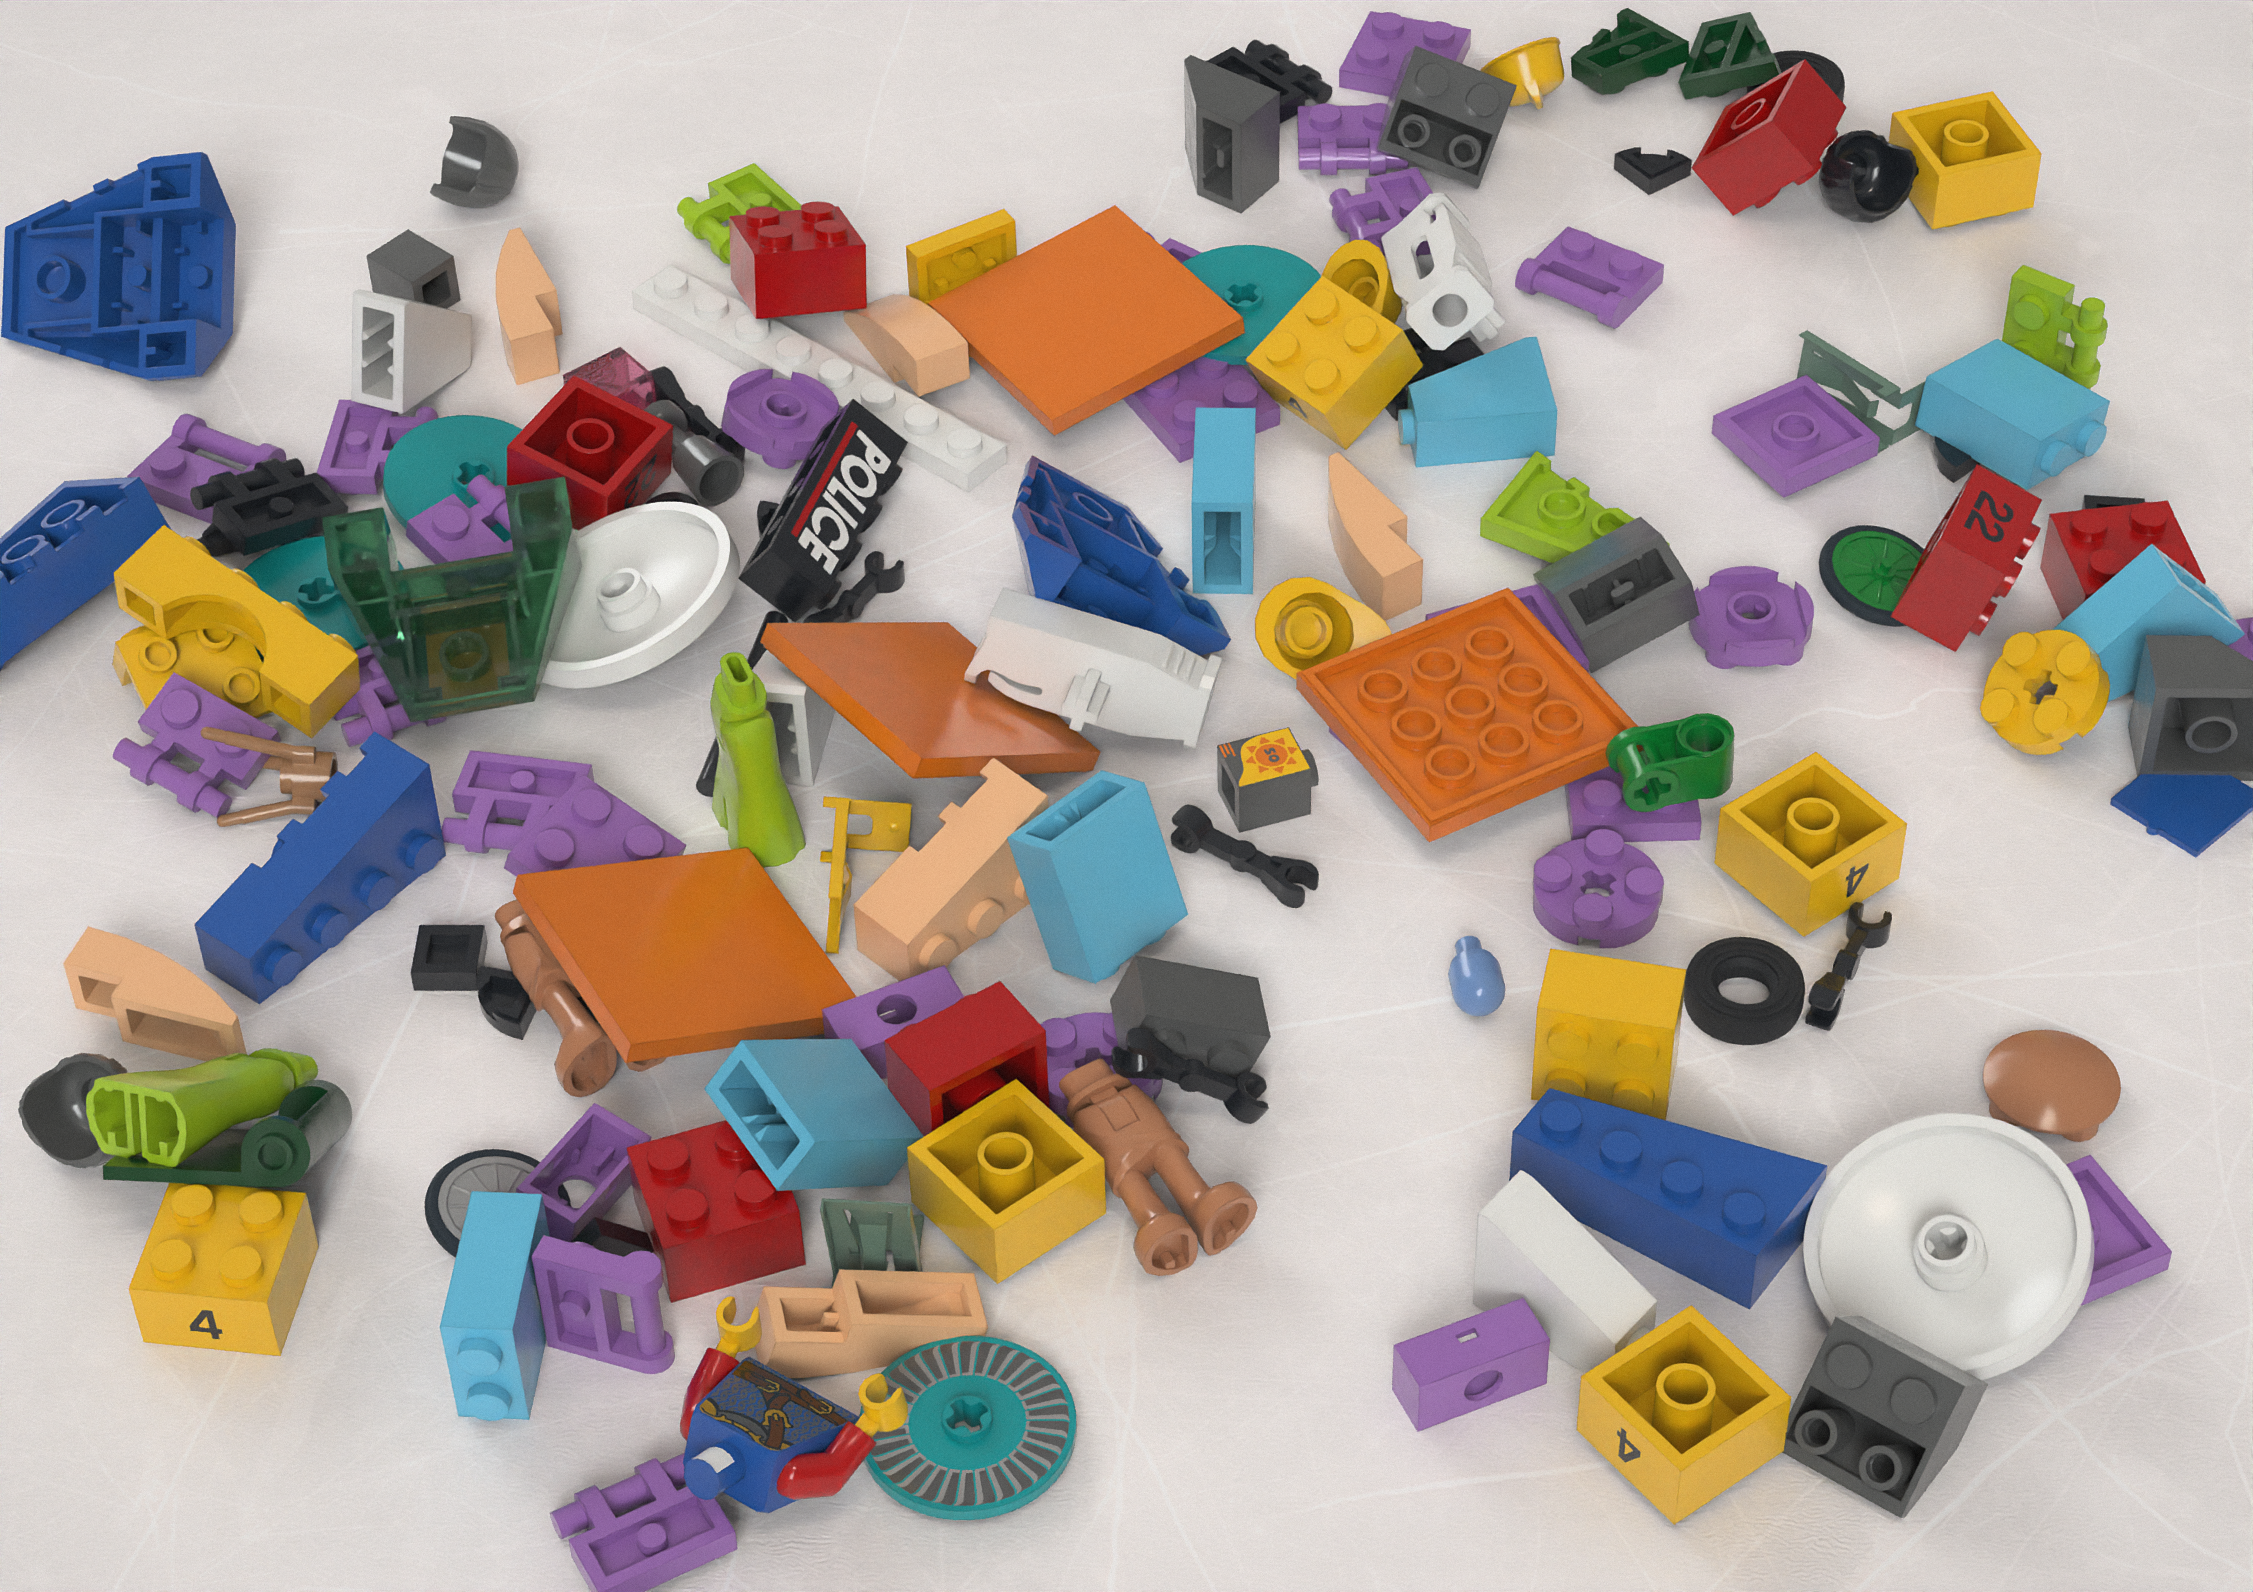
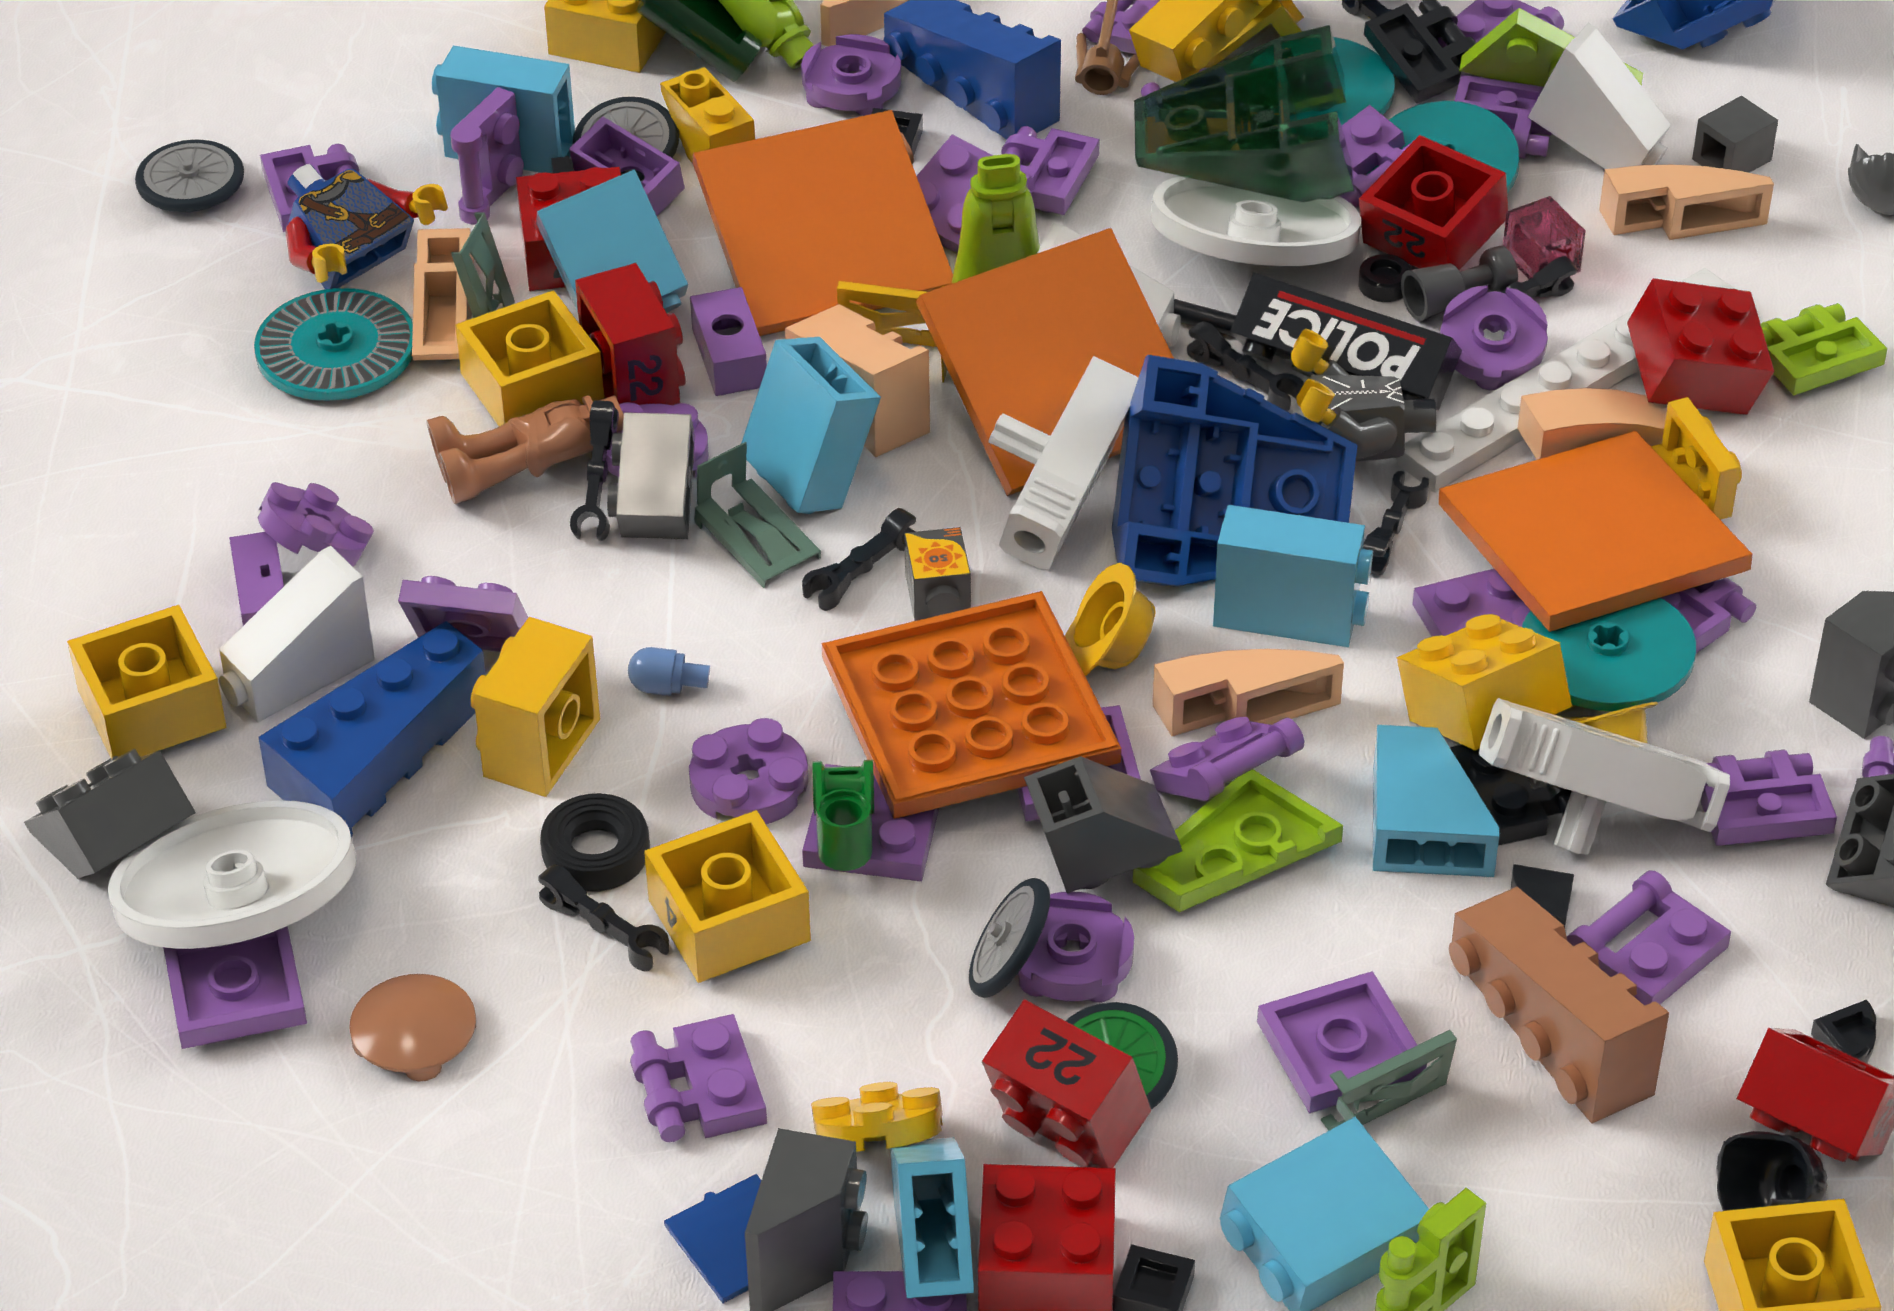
camera: 100 degrees right, 0 degrees up
none -> medium lavender plate [257,482,374,567]
none -> medium lavender plate [398,576,528,652]
none -> medium lavender plate [630,1014,767,1142]
none -> yellow slope [660,67,755,162]
none -> sand green piece [694,442,821,588]
none -> medium lavender plate [801,34,901,116]
none -> wheel [969,878,1050,998]
none -> medium lavender plate [1150,717,1305,801]
none -> dark grey torso [1291,329,1436,462]
none -> black piece [1363,471,1429,575]
none -> nougat wedge [1449,887,1669,1124]
none -> lime wing [1459,8,1643,87]
none -> black tile [1511,864,1574,928]

